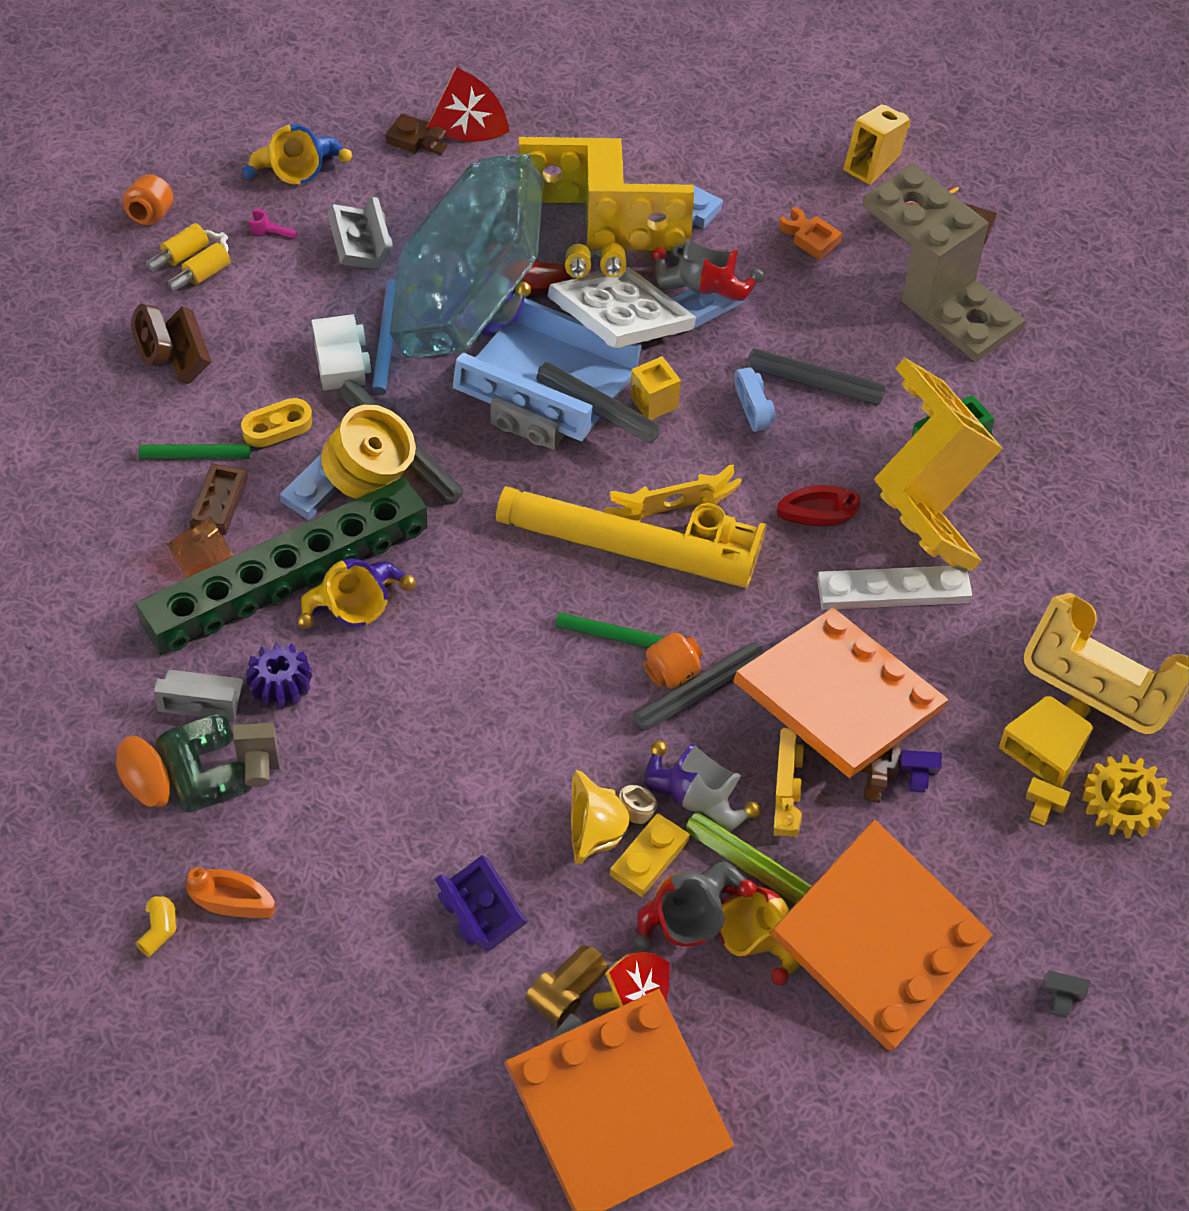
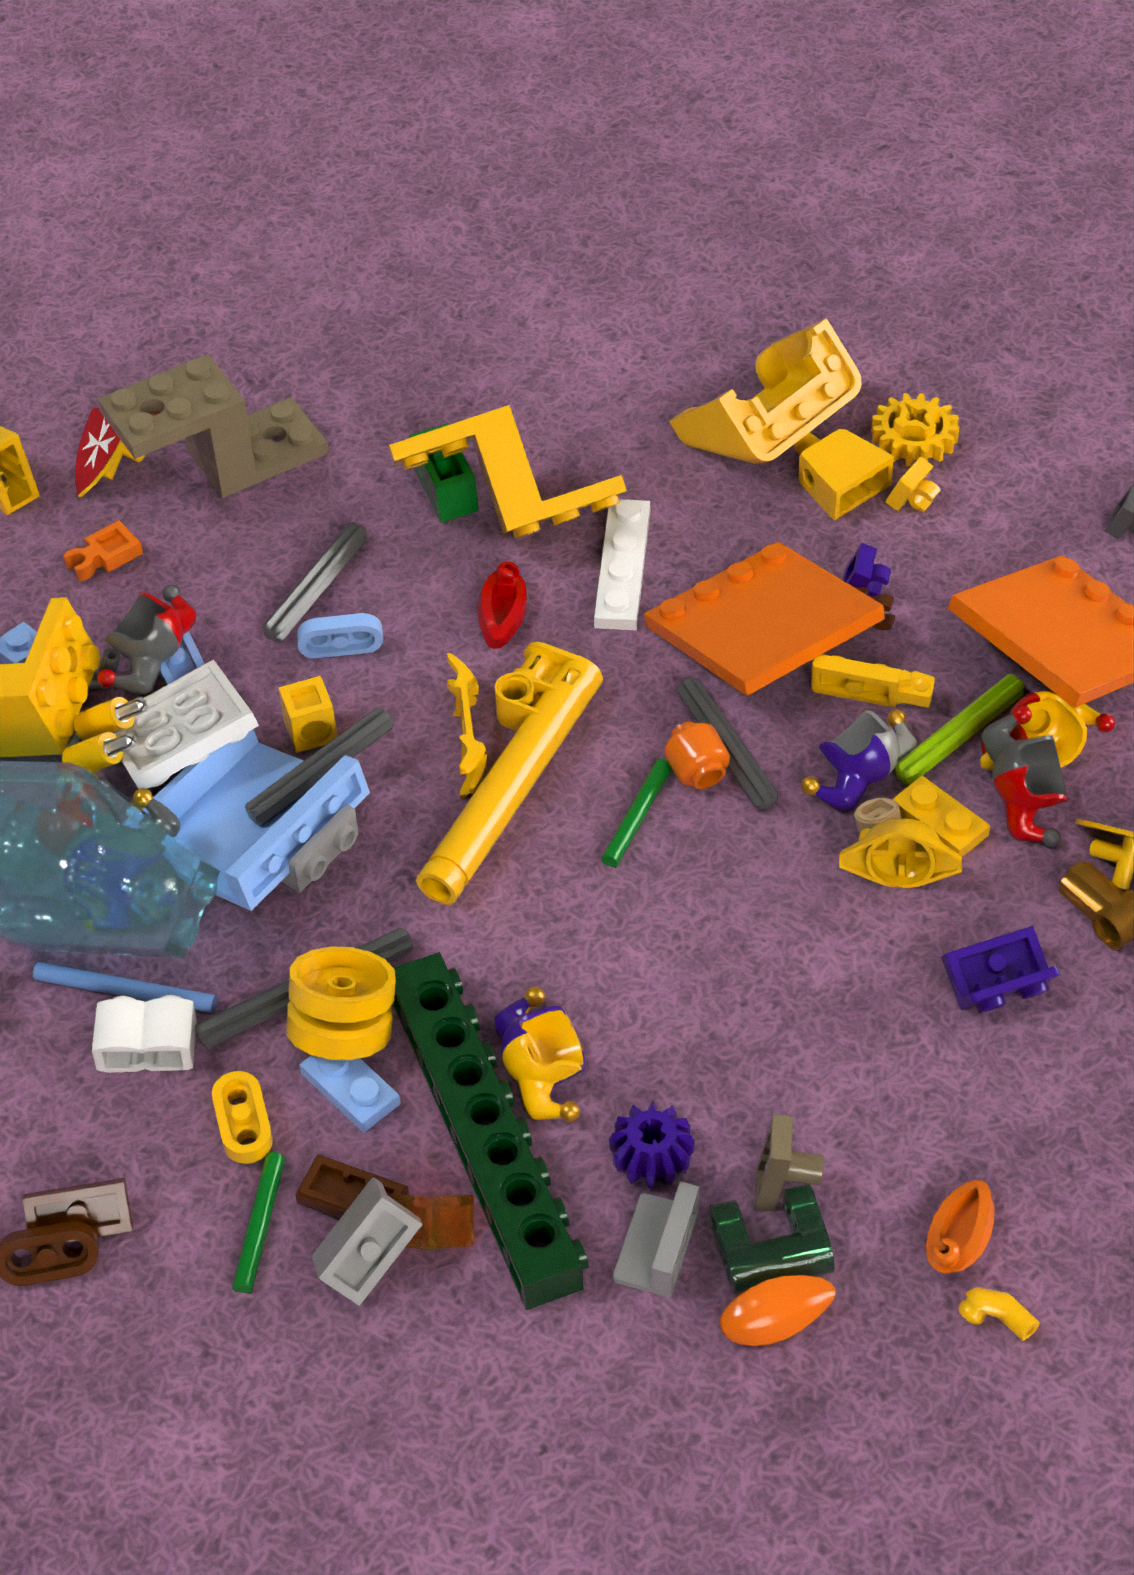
camera: 75 degrees left, 5 degrees down
none -> light grey panel [312,1177,423,1306]

